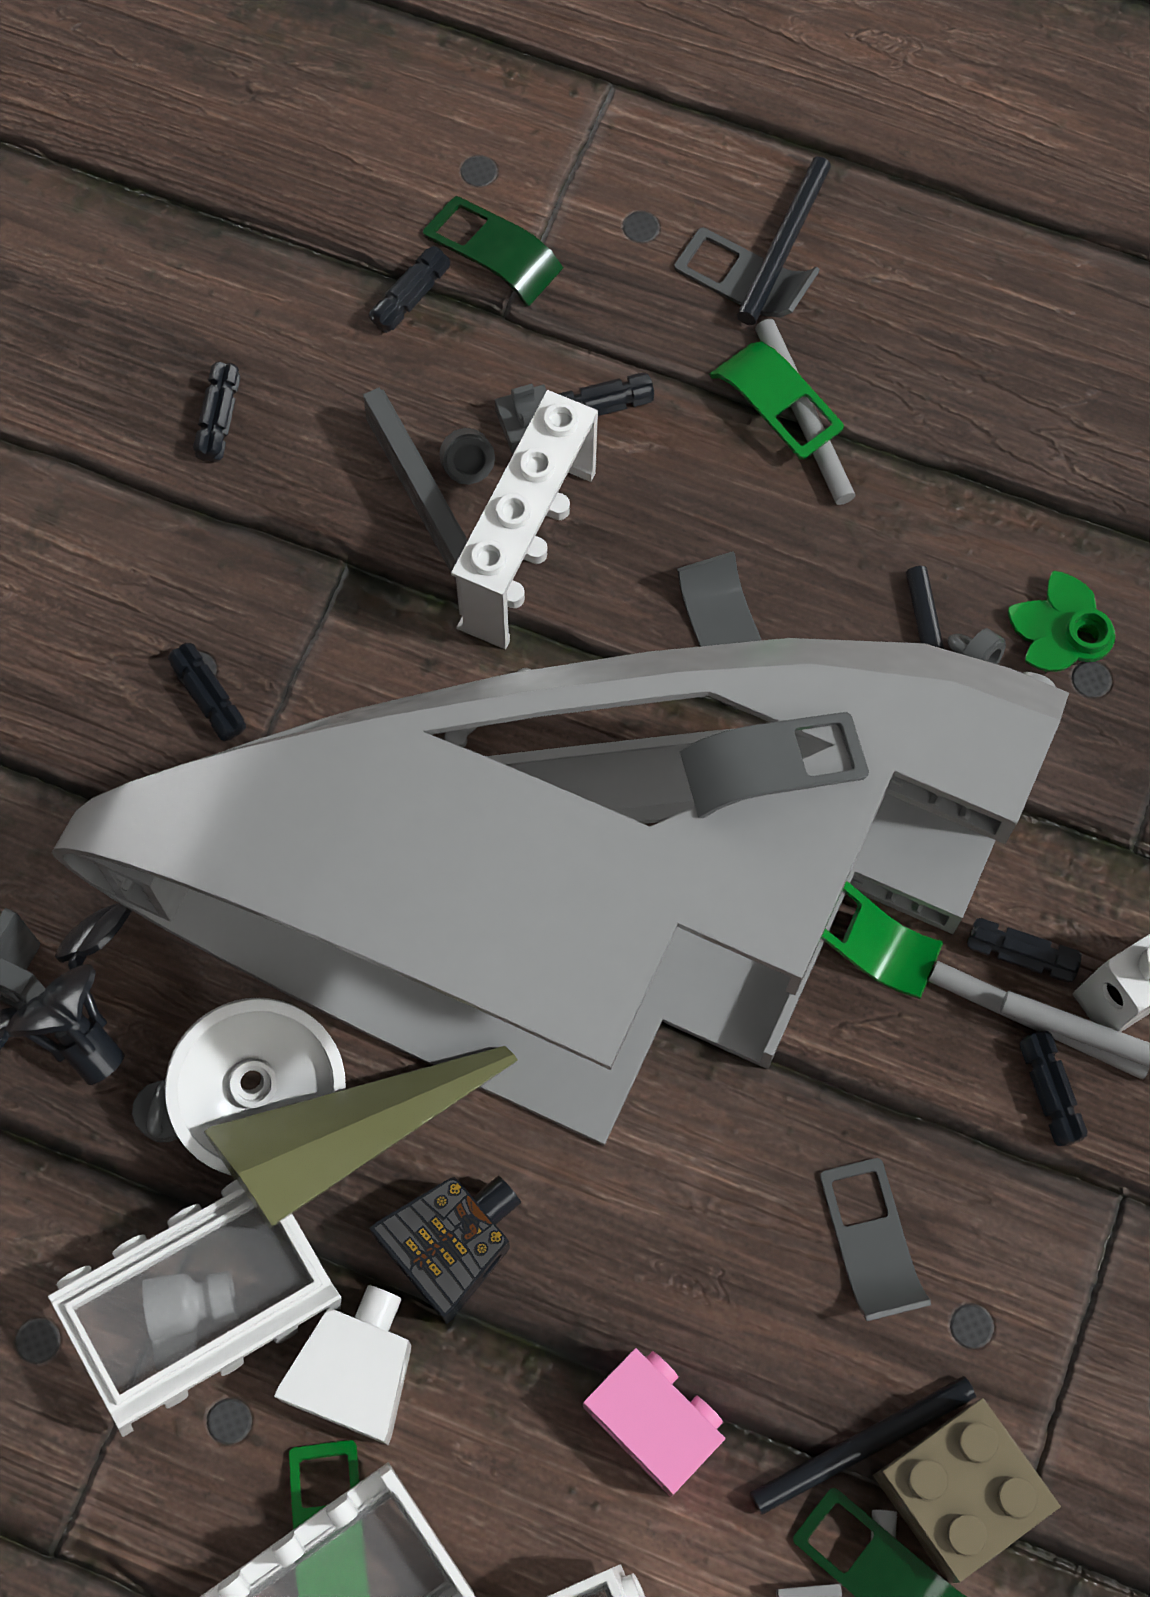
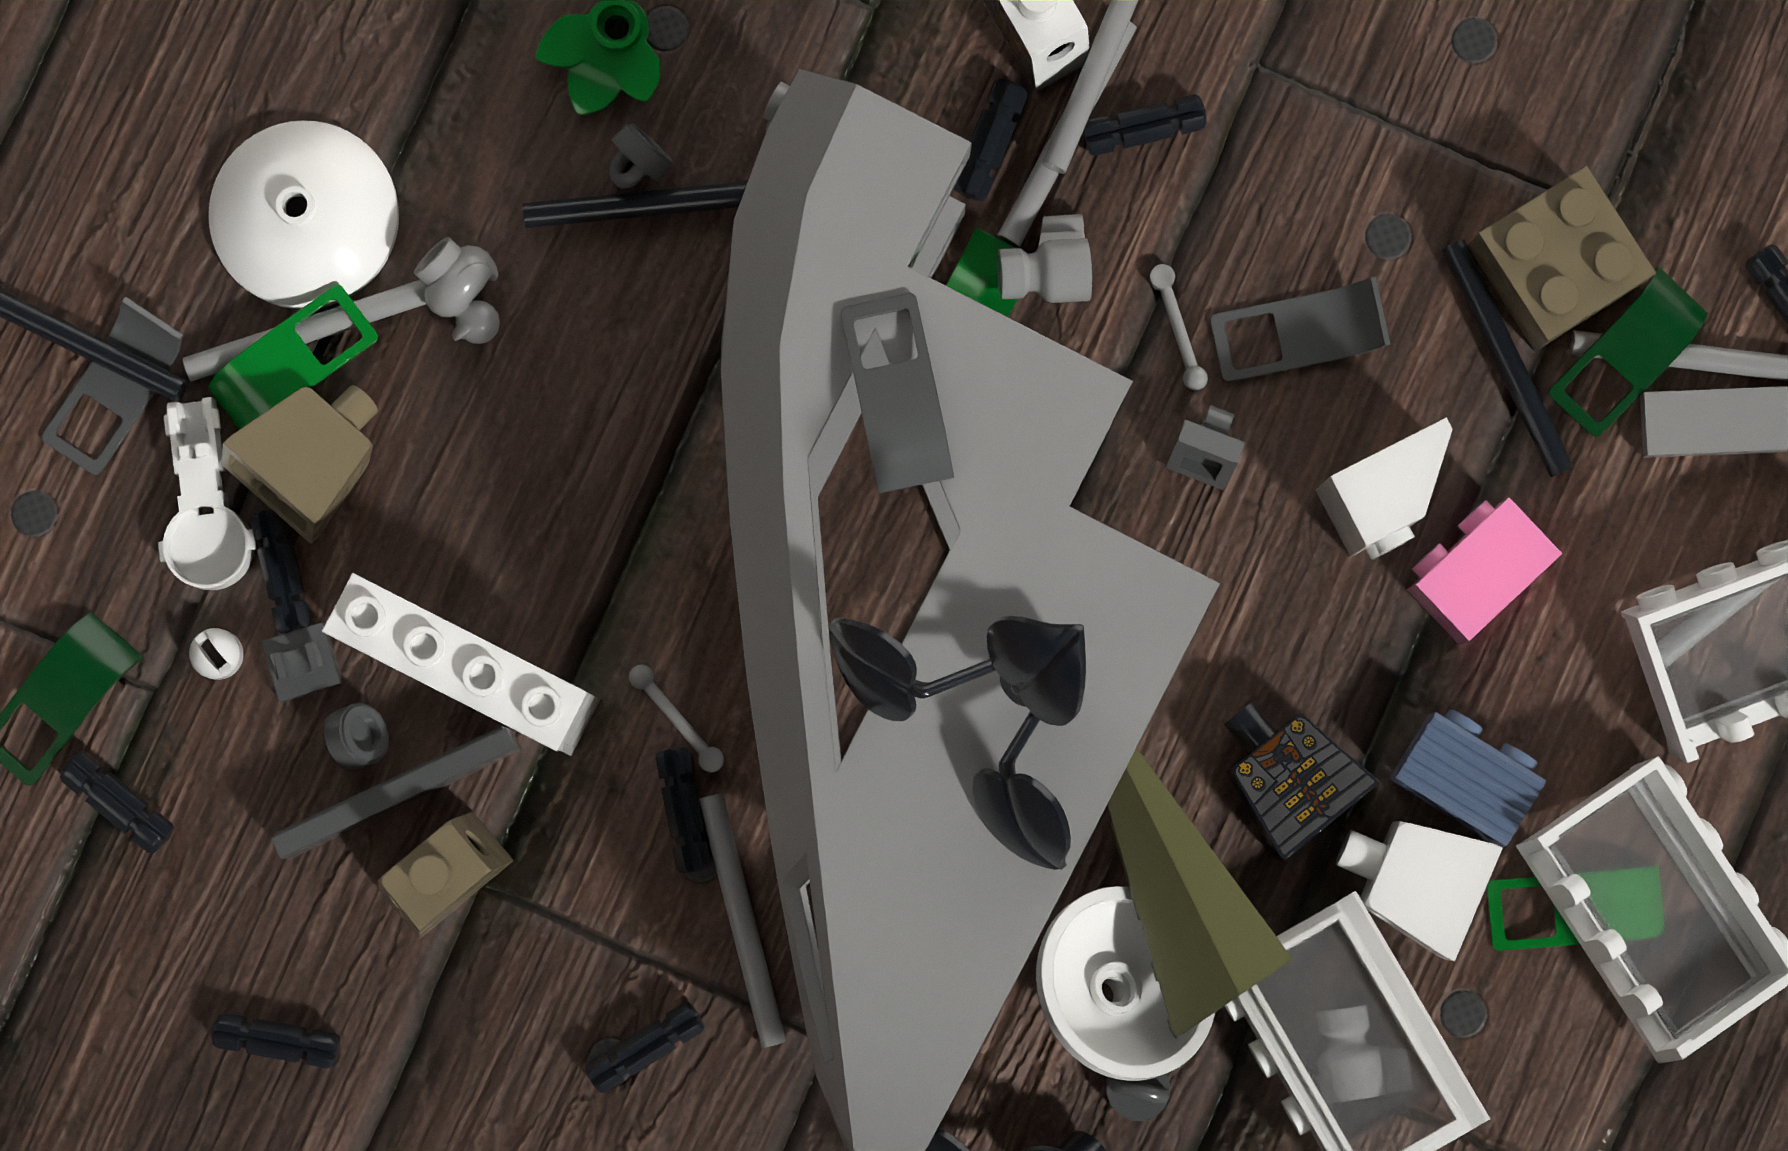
camera: 85 degrees left, 15 degrees up
dark grey piece [677,551,762,706] -> none
none -> white piece [158,397,257,590]
none -> white hinge [189,628,244,680]
none -> white dish [209,121,399,309]
none -> dark tan torso [221,385,378,544]
none -> dark tan torso [378,812,514,939]
none -> light grey animal [414,237,500,344]
none -> black plant [828,616,1086,870]
none -> light grey piece [997,214,1092,303]
none -> light grey hinge [1149,264,1208,391]
none -> dark grey tile [1165,405,1245,490]
none -> white slope [1316,417,1452,560]
none -> sand blue brick [1389,709,1546,847]

